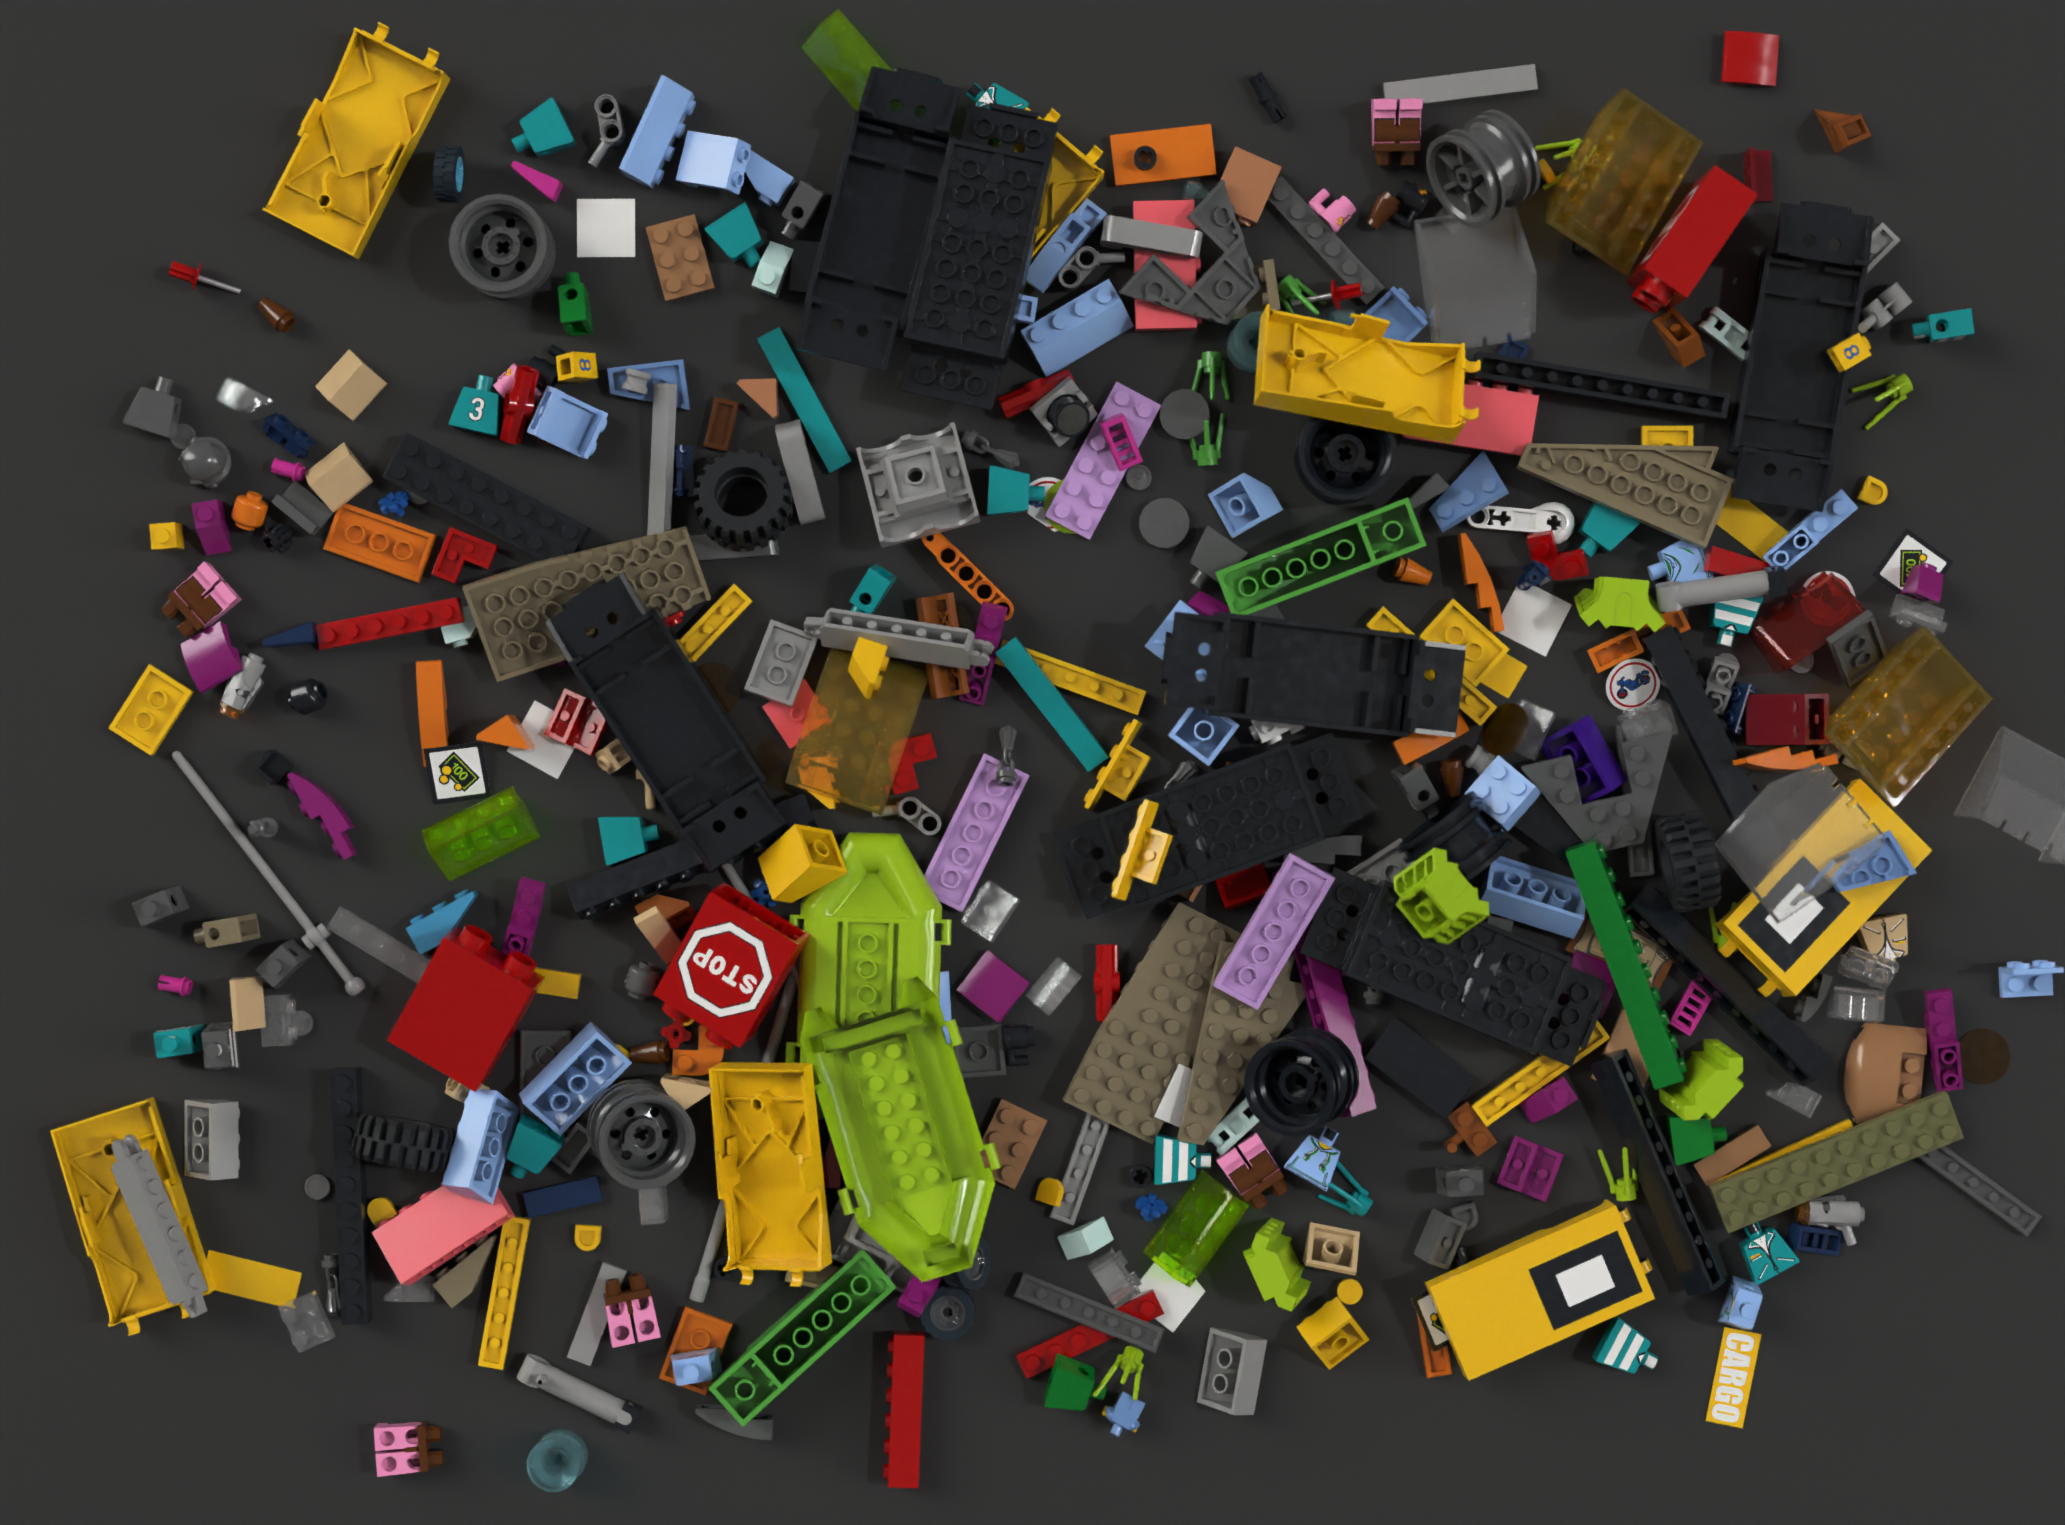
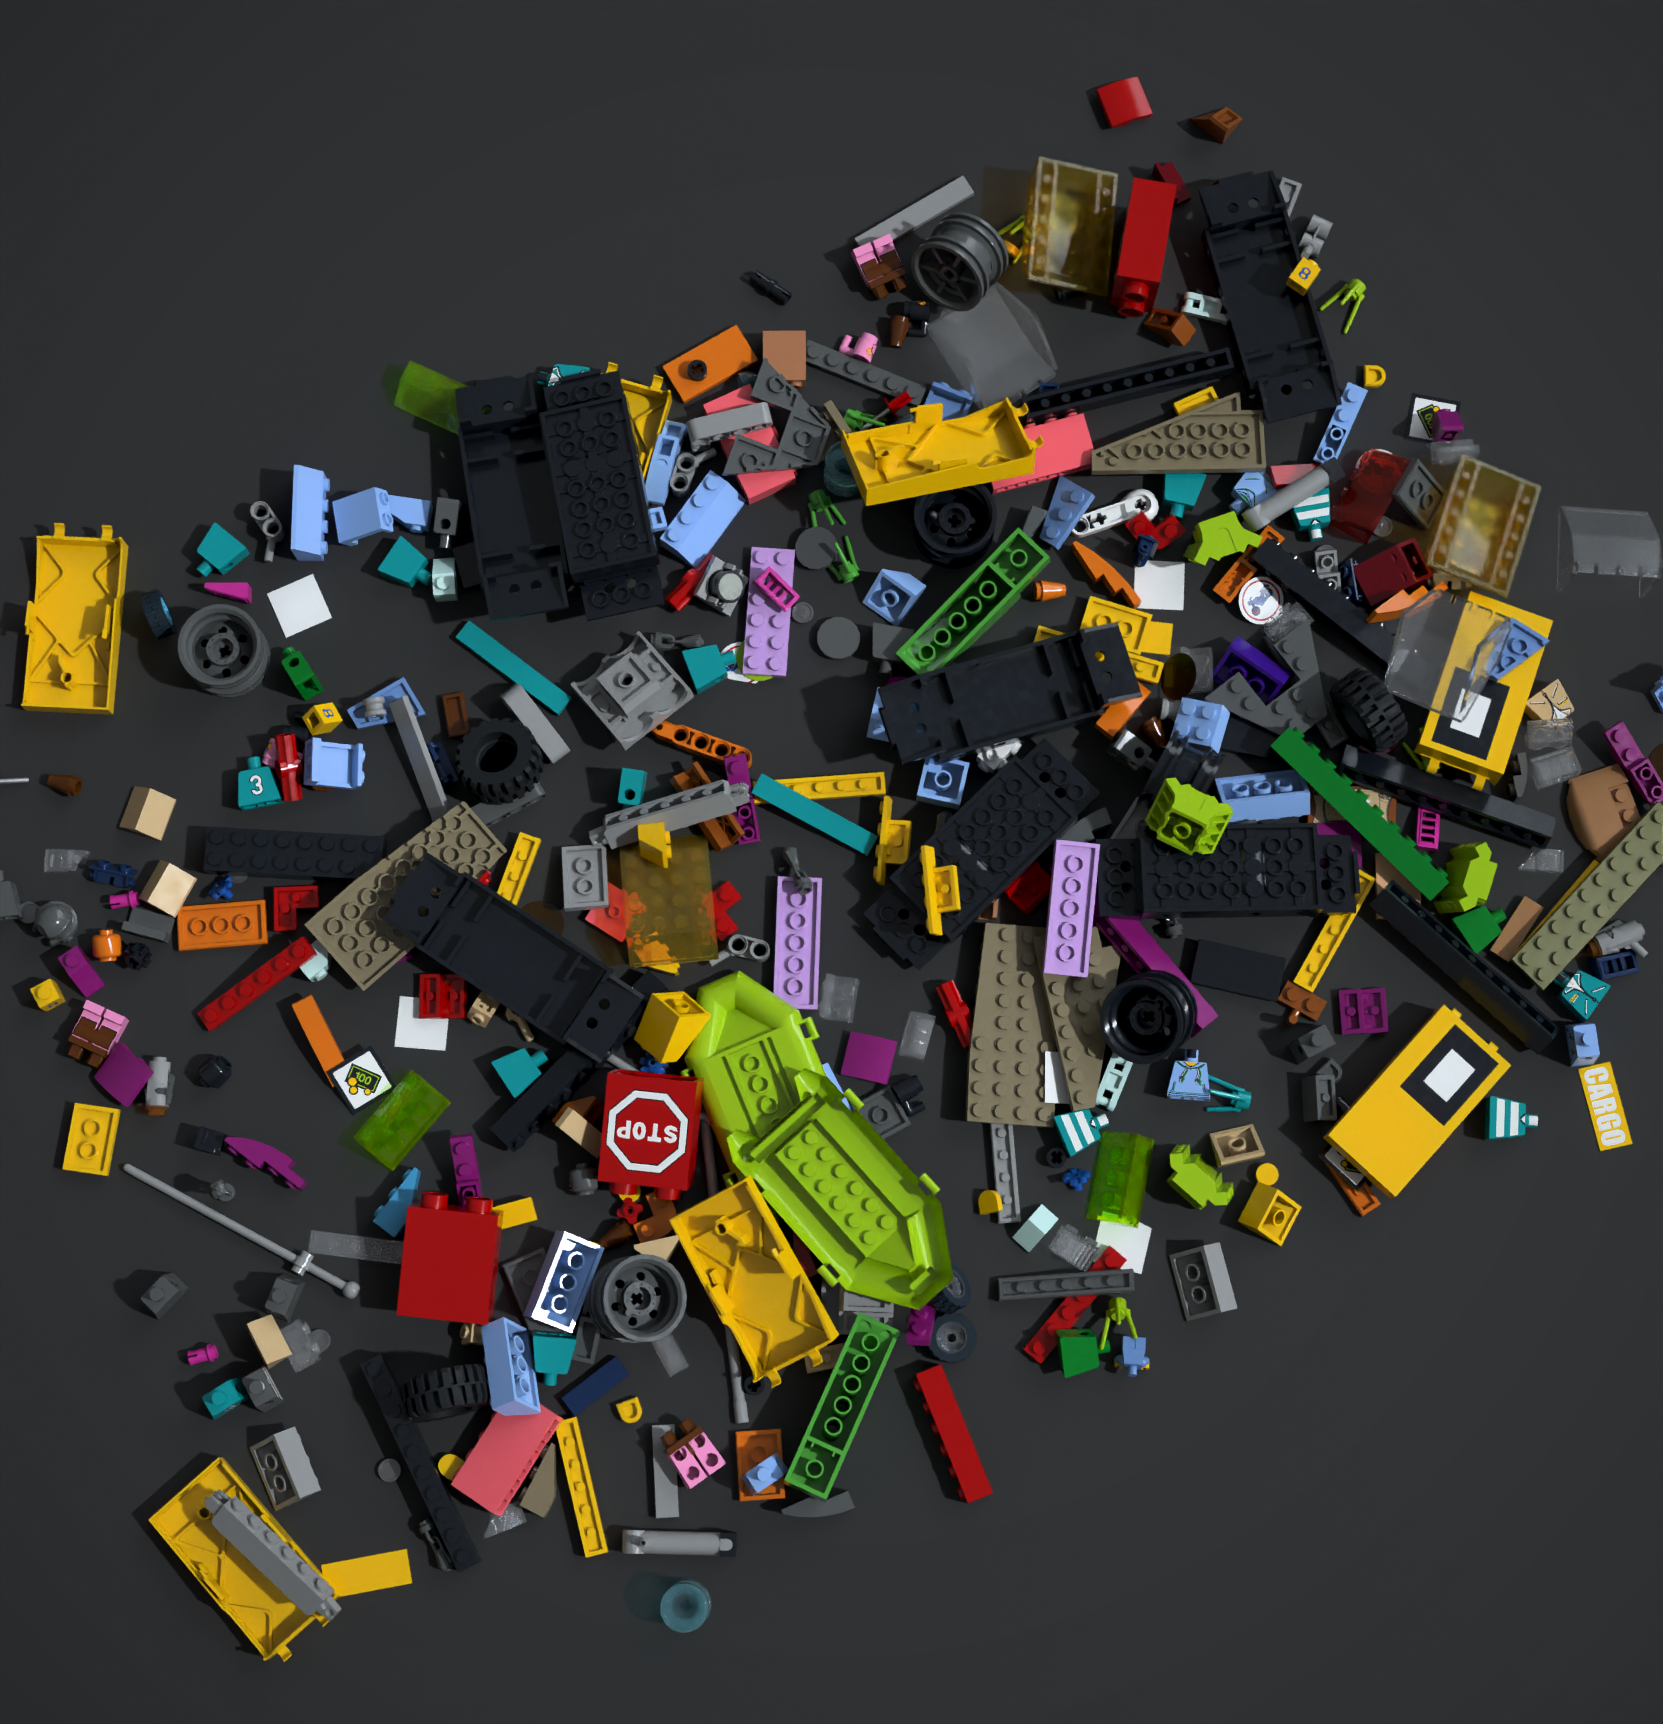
camera: 25 degrees left, 10 degrees down
dark tan torso [194,913,261,948] -> none
dark blue slope [262,622,318,648] -> none
clear bracket [279,1290,336,1353] -> none
bright pink hips [374,1421,444,1477] -> none
orange slope [476,715,535,750] -> none
medium nougat plate [646,214,715,302] -> none
nougat slope [736,378,779,420] -> none
medium nougat plate [981,1098,1047,1189] -> none
reddish brown hips [1216,1131,1288,1211] -> none
magenta slope [1519,1075,1578,1124] -> none
lime plant [1598,1147,1638,1201] -> none
yellow sticker [1716,488,1788,563] -> none
teal torso [1912,308,1975,343] -> none

